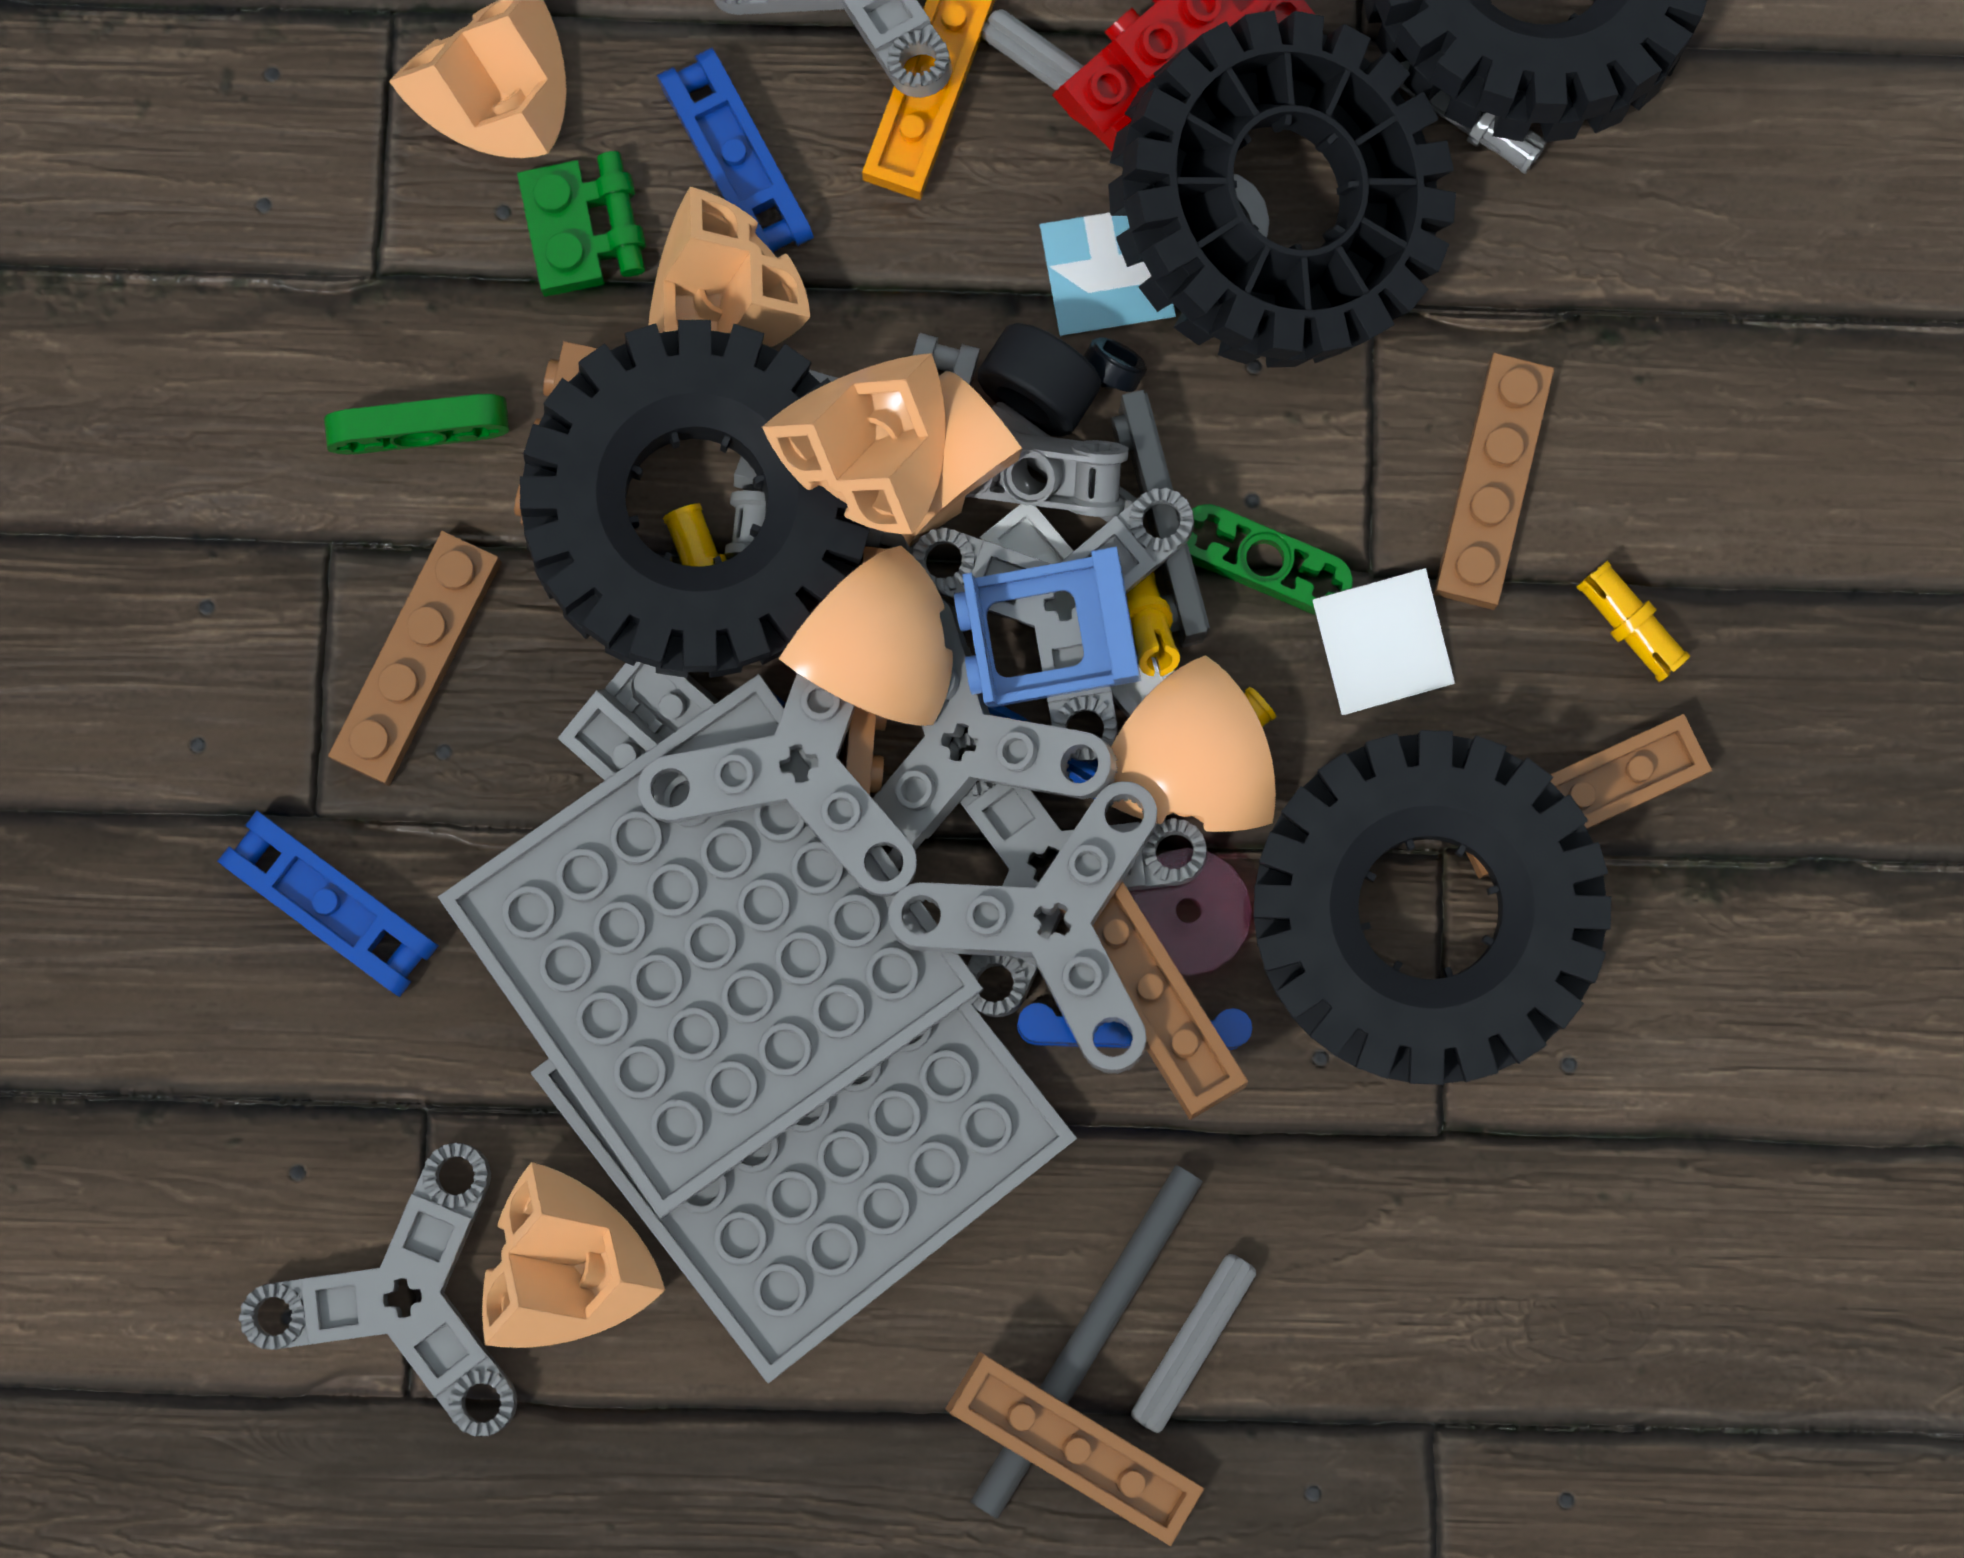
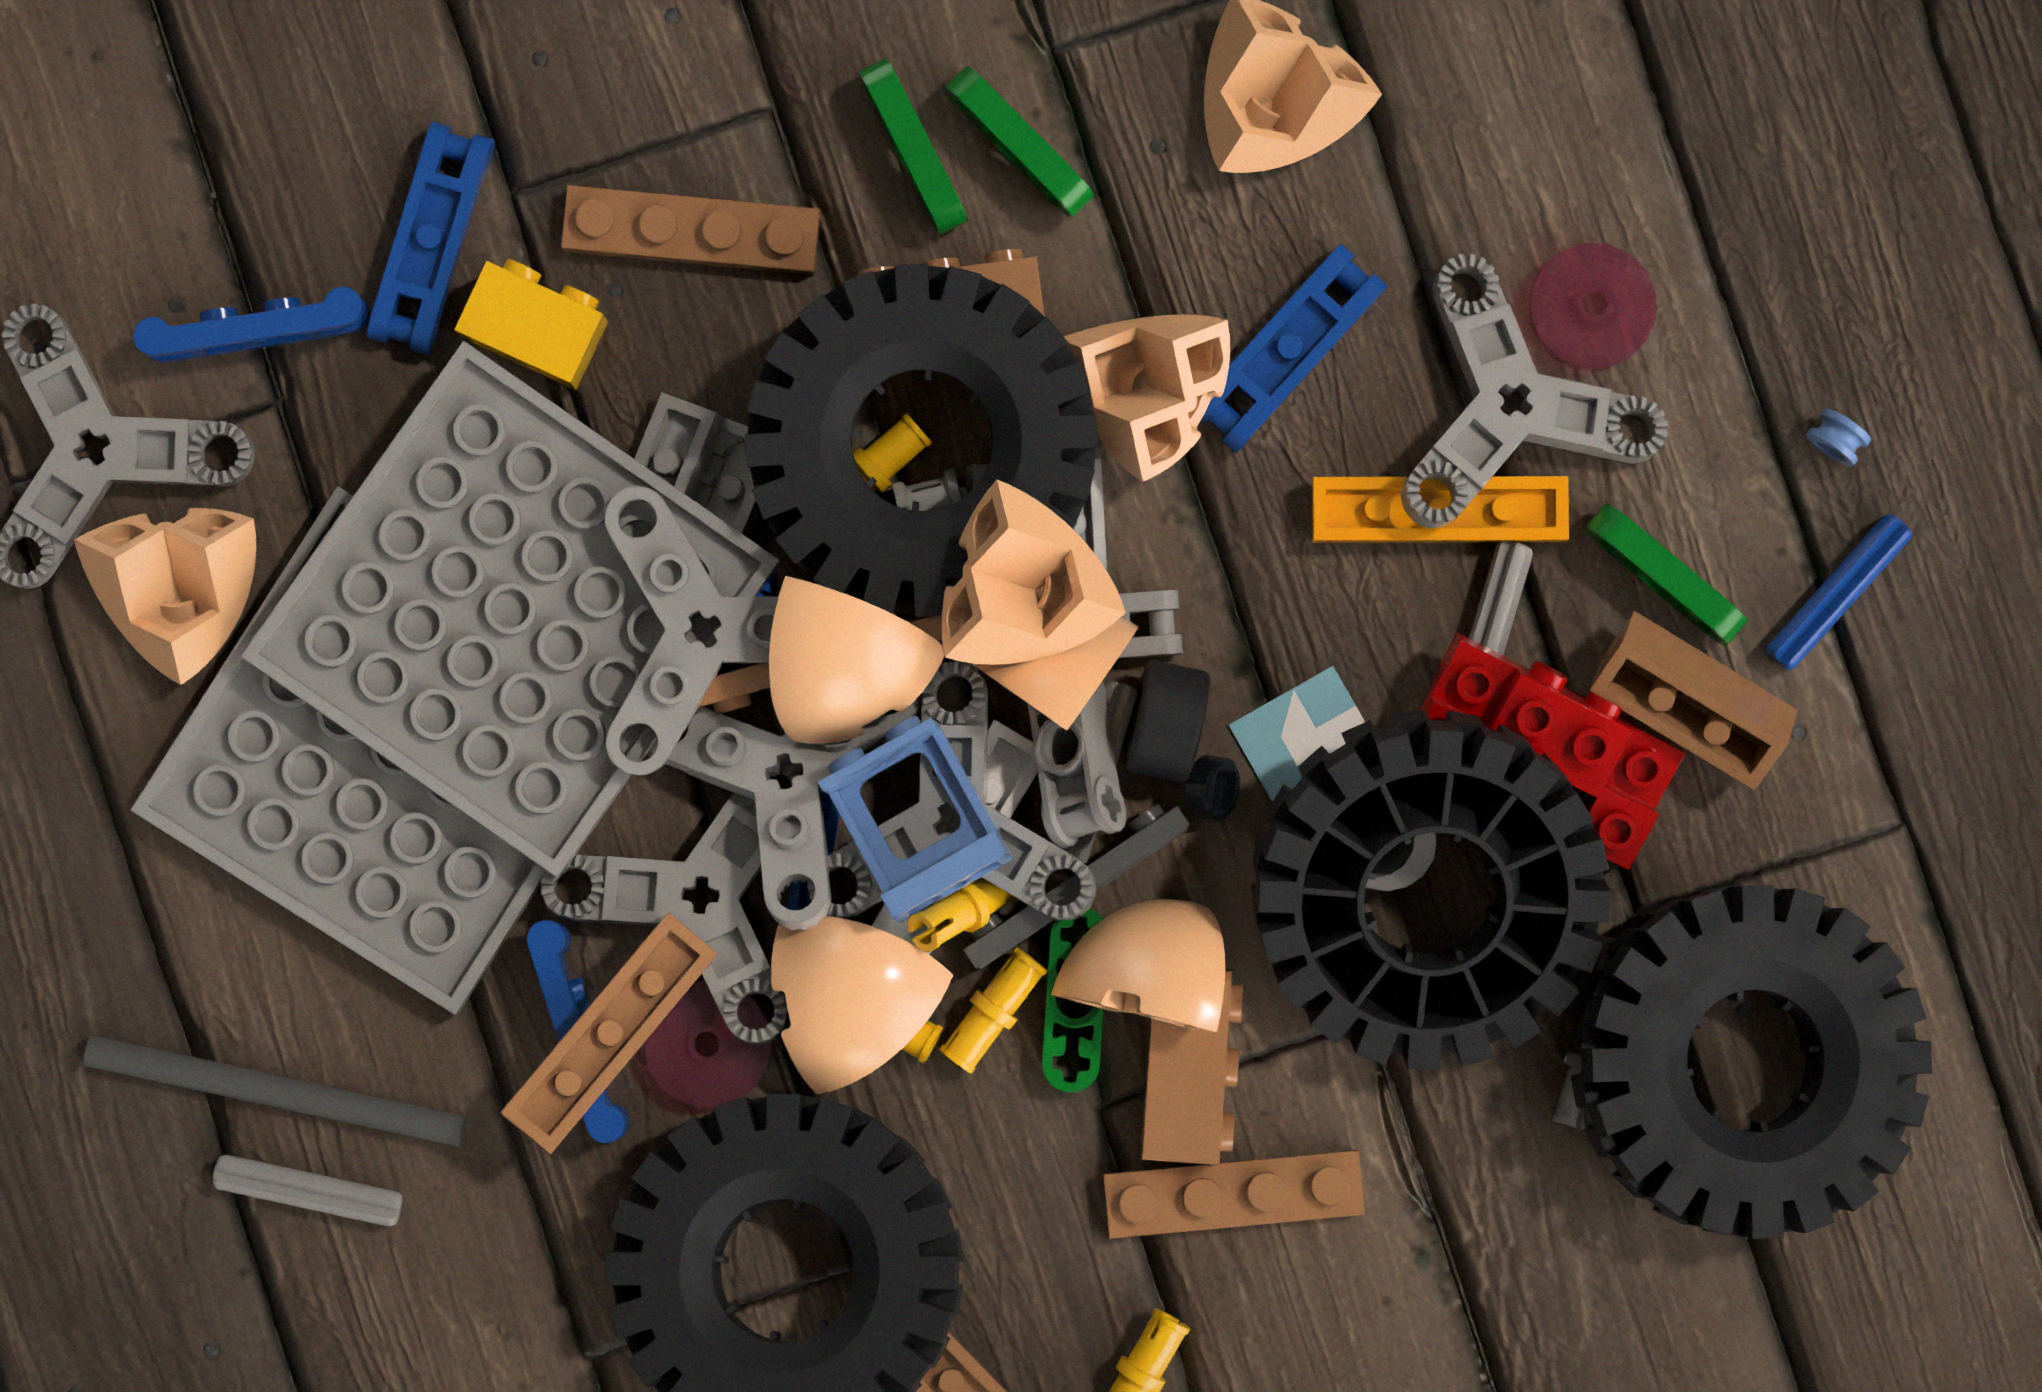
camera: 70 degrees right, 5 degrees up
green plate [517,151,646,297] -> none
light grey piece [888,781,1157,1074] -> none
medium nougat plate [945,1351,1204,1546] -> none
white sticker [1312,568,1455,716] -> none
none -> blue plate [133,287,370,363]
none -> yellow brick [454,259,608,391]
none -> yellow pin [939,946,1048,1074]
none -> green beam [943,65,1094,219]
none -> light nougat brick [1051,899,1225,1032]
none -> medium nougat brick [1140,971,1243,1165]

